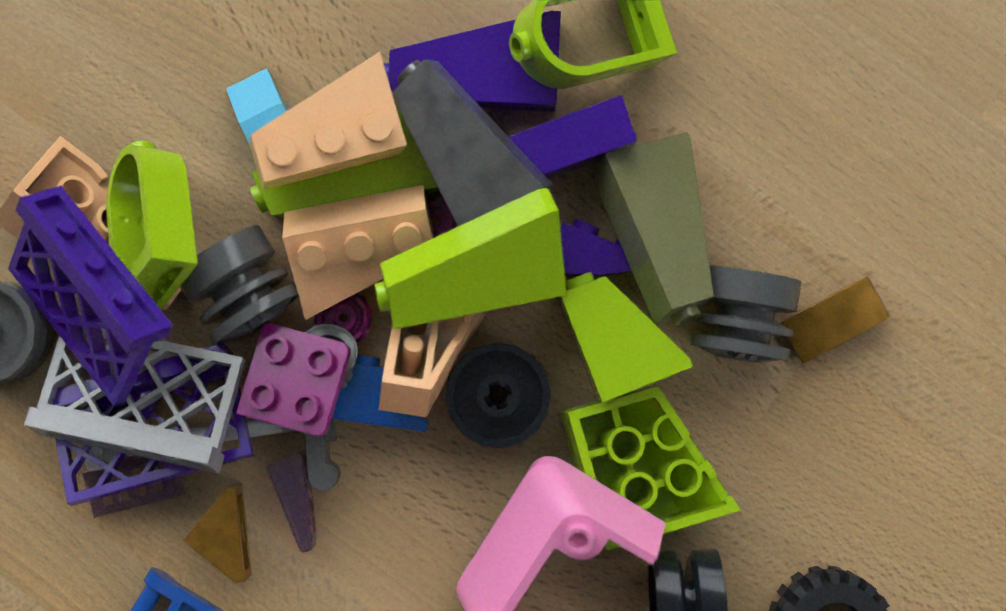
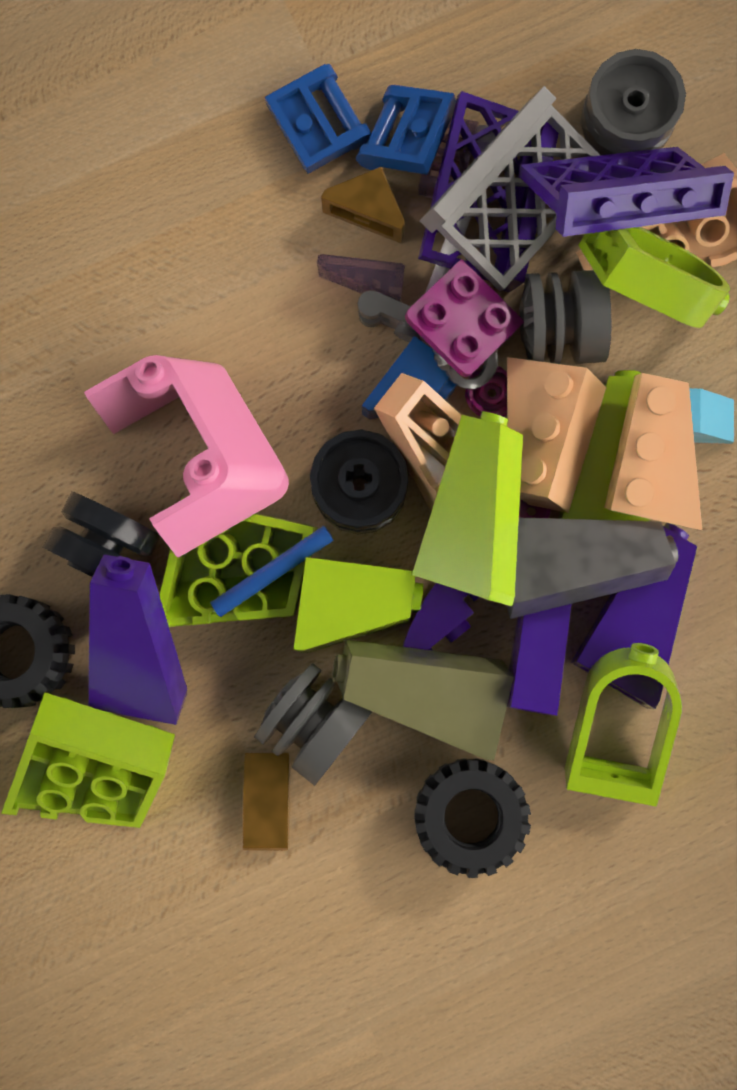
camera: 125 degrees right, 5 degrees down
none -> lime wedge [1,692,175,828]
none -> dark purple slope [88,554,187,725]
none -> blue bar [211,525,334,617]
none -> blue plate [356,85,456,175]
none -> black tyre [414,758,531,878]

